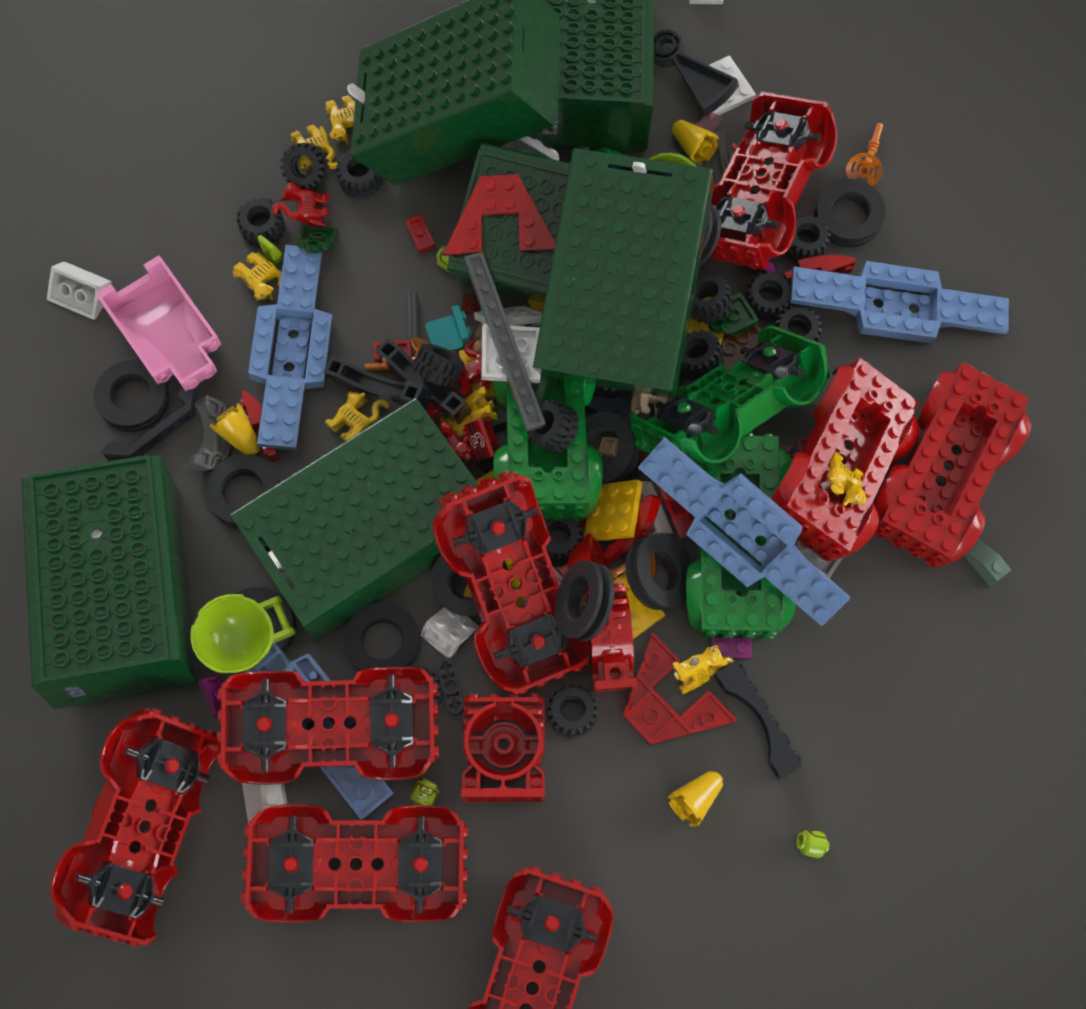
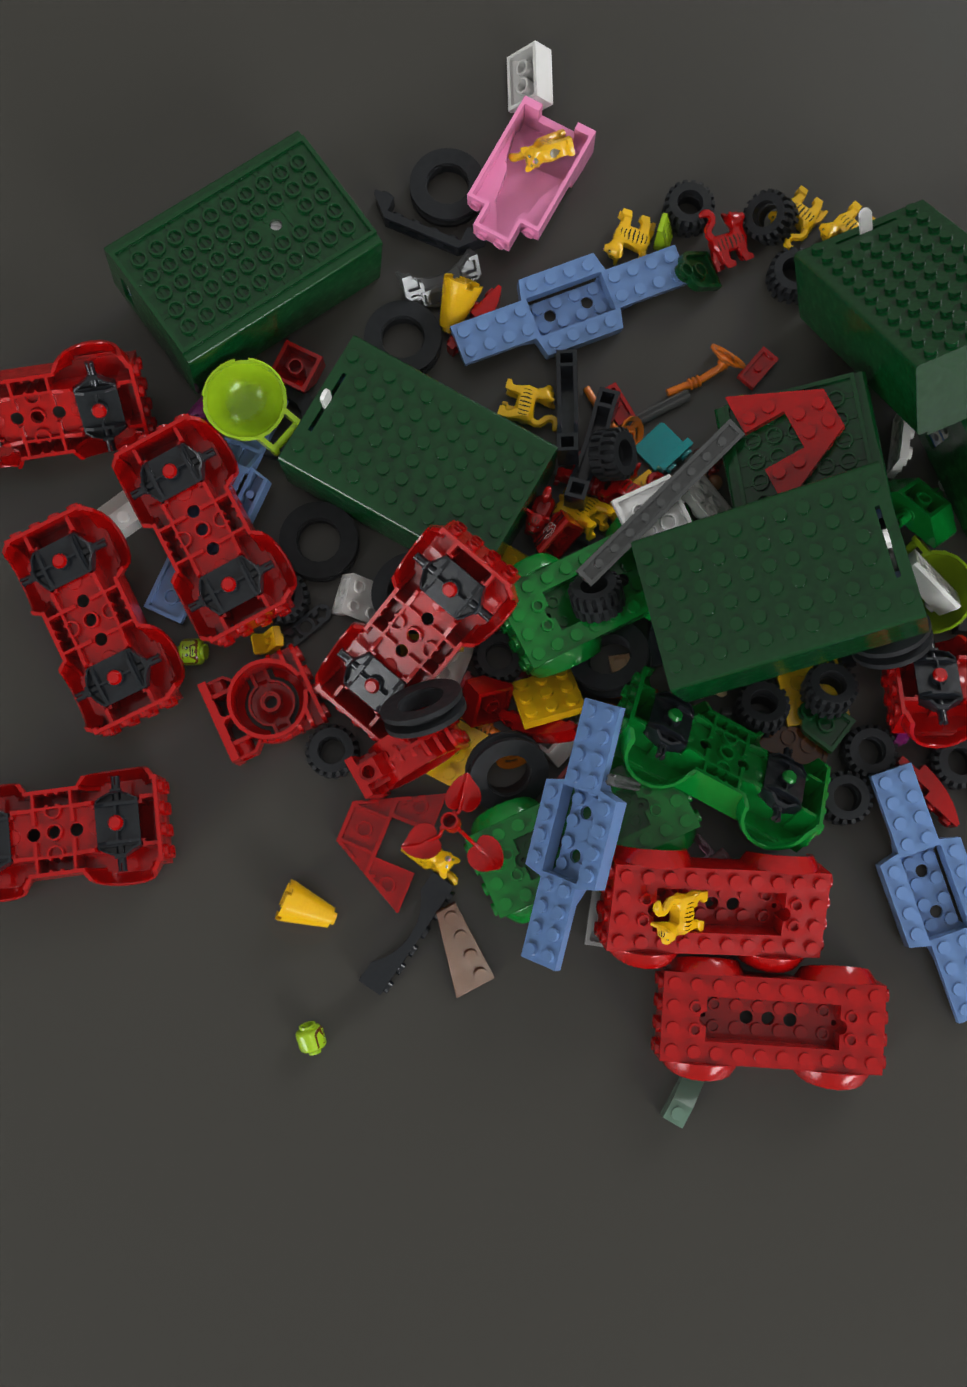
camera: 65 degrees right, 10 degrees up
magenta plate [711,638,752,660] -> none
none -> yellow bracket [251,626,284,655]
none -> red slope [272,340,326,394]
none -> red plant [401,773,504,872]
none -> reddish brown wing [436,901,495,998]
none -> yellow animal [508,129,575,172]
none -> dark grey axle [605,773,641,791]
none -> orange dish [666,344,746,397]

